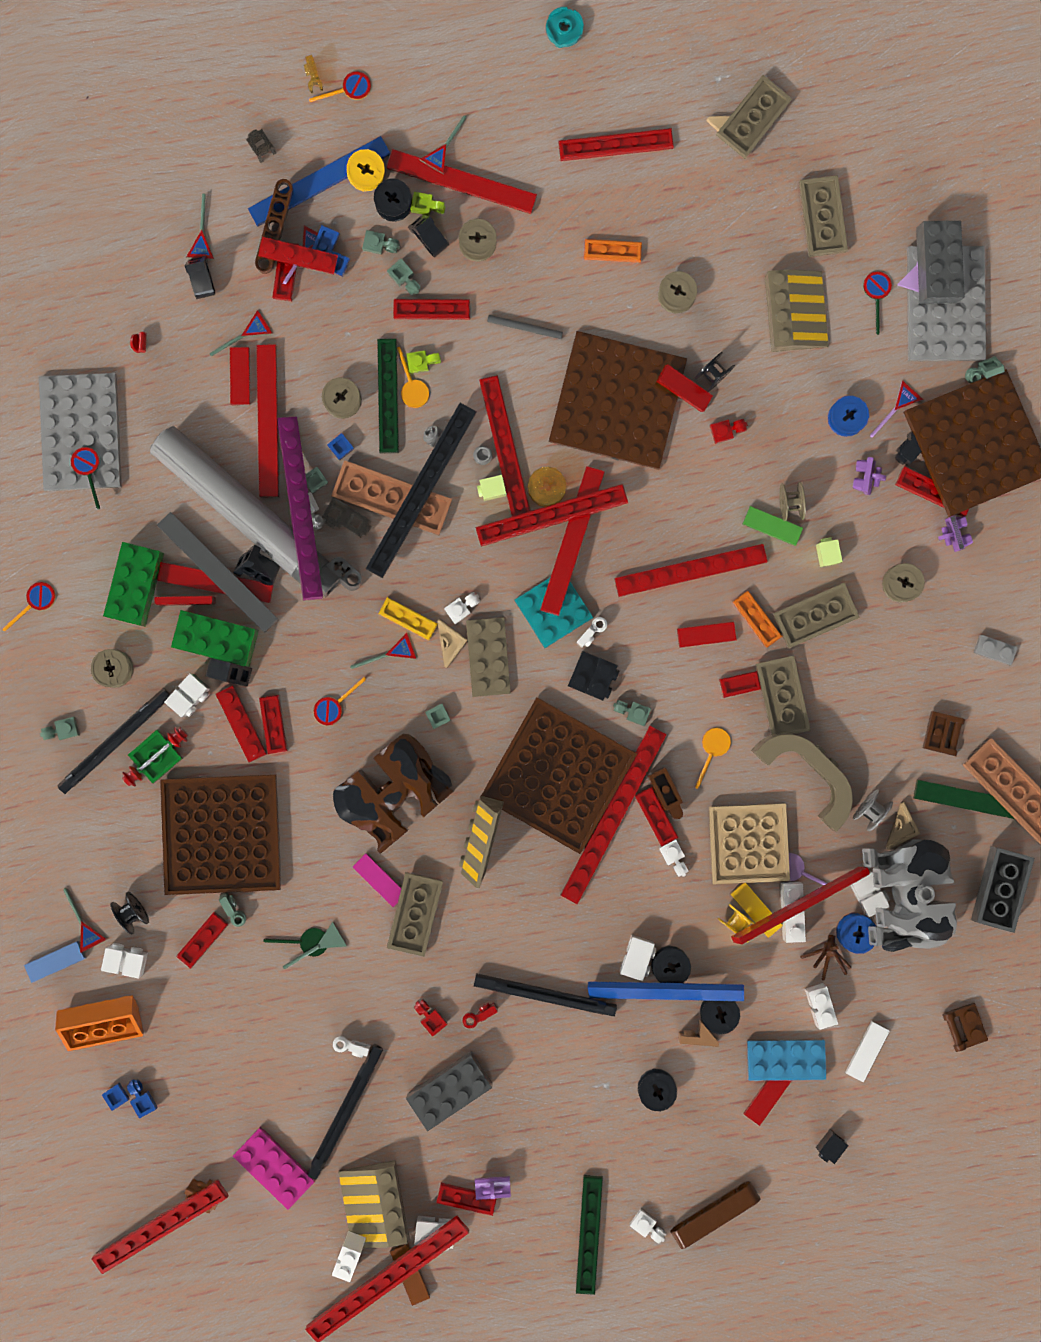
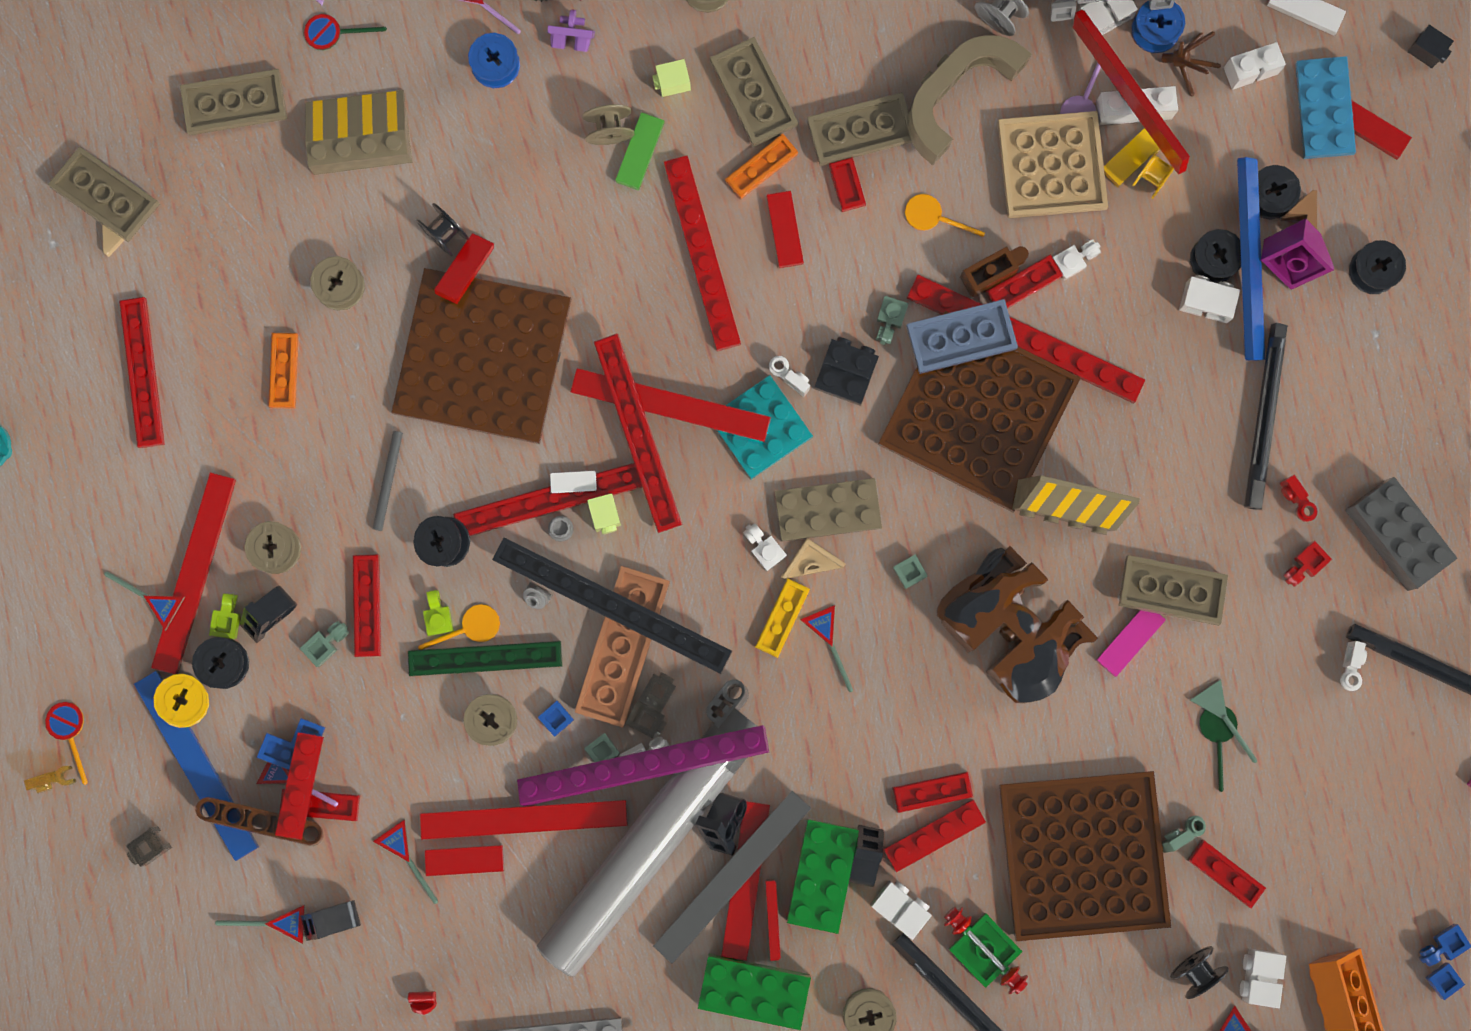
camera: 95 degrees left, 5 degrees down
piece [313,677,366,726] -> none
sand green plate [362,230,400,254] -> none
clear yellow piece [528,467,566,507] -> none
red plate [710,419,748,444] -> none
none -> black piece [413,516,471,567]
none -> white sticker [550,471,596,493]
none -> sand blue plate [906,299,1018,374]
none -> magenta slope [1261,219,1334,290]

